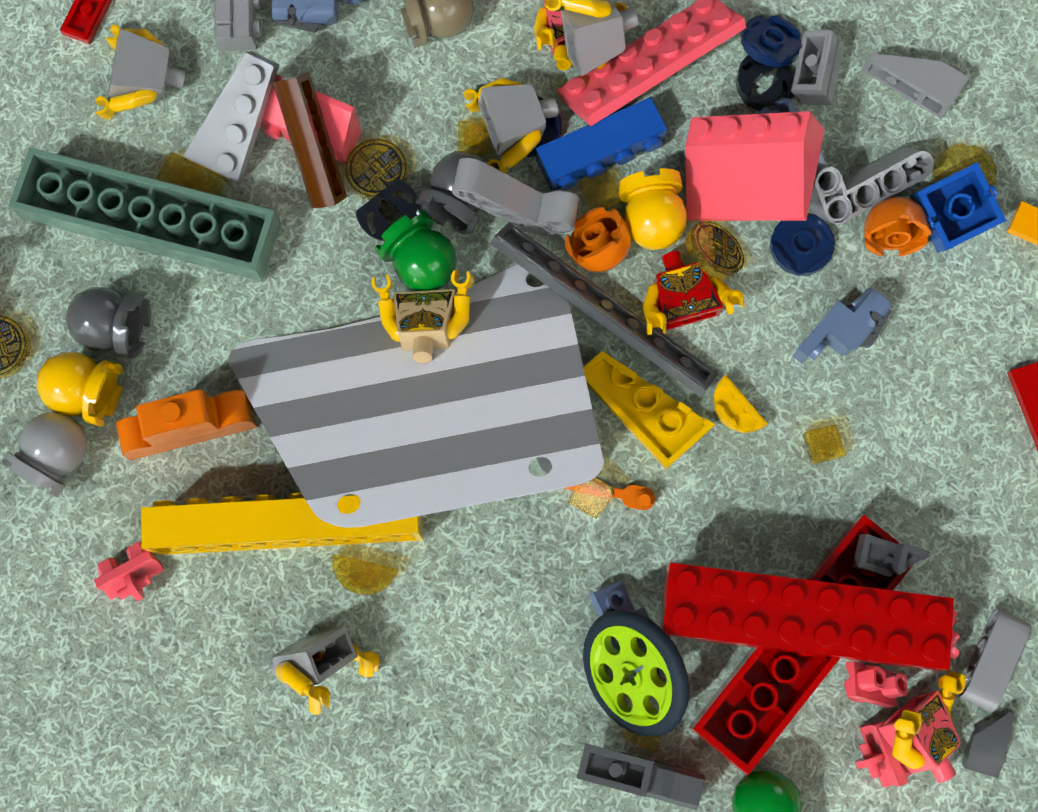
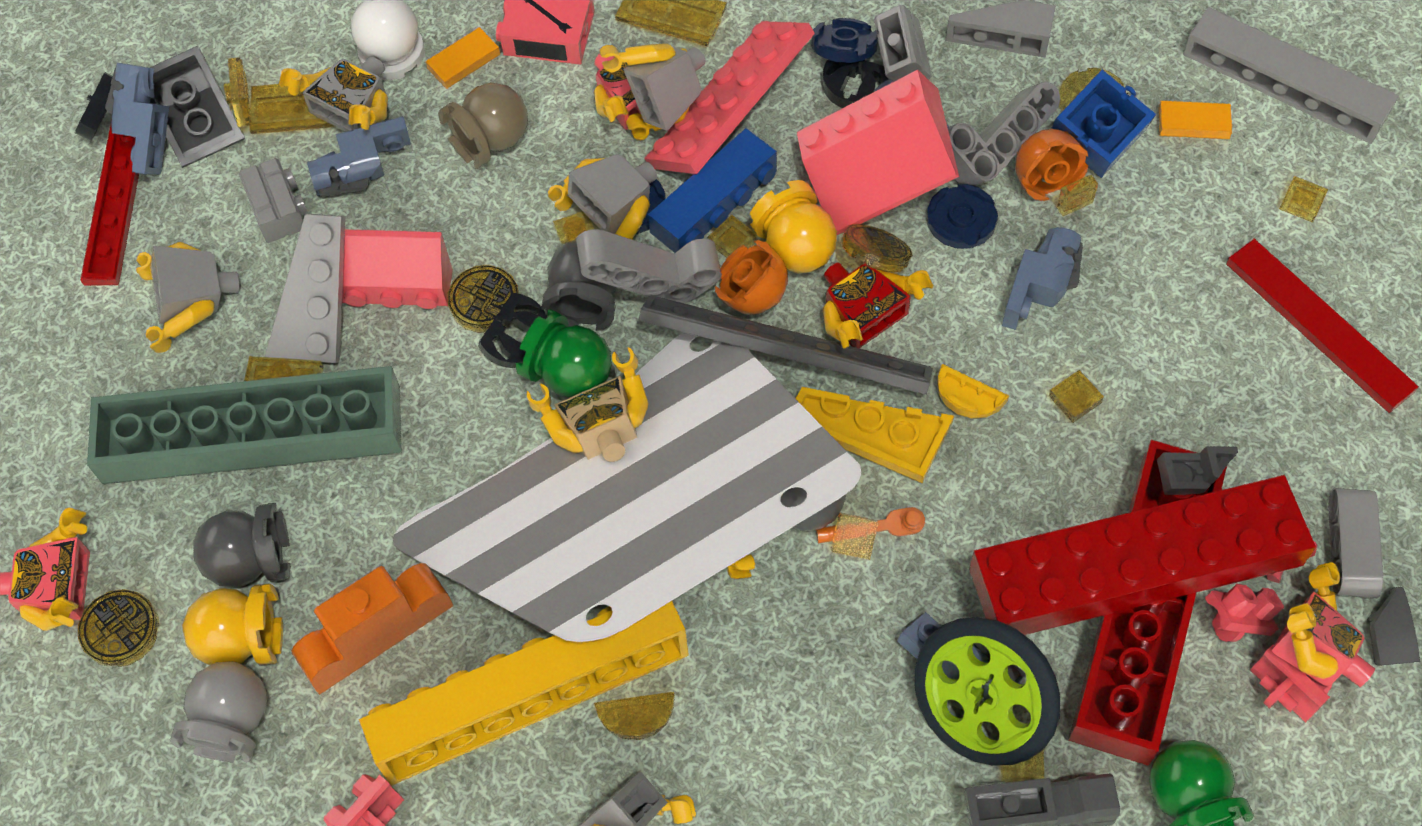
camera: 20 degrees left, 15 degrees down
reddish brown brick [272,72,347,208] -> none
none -> clear yellow tile [1056,175,1098,217]

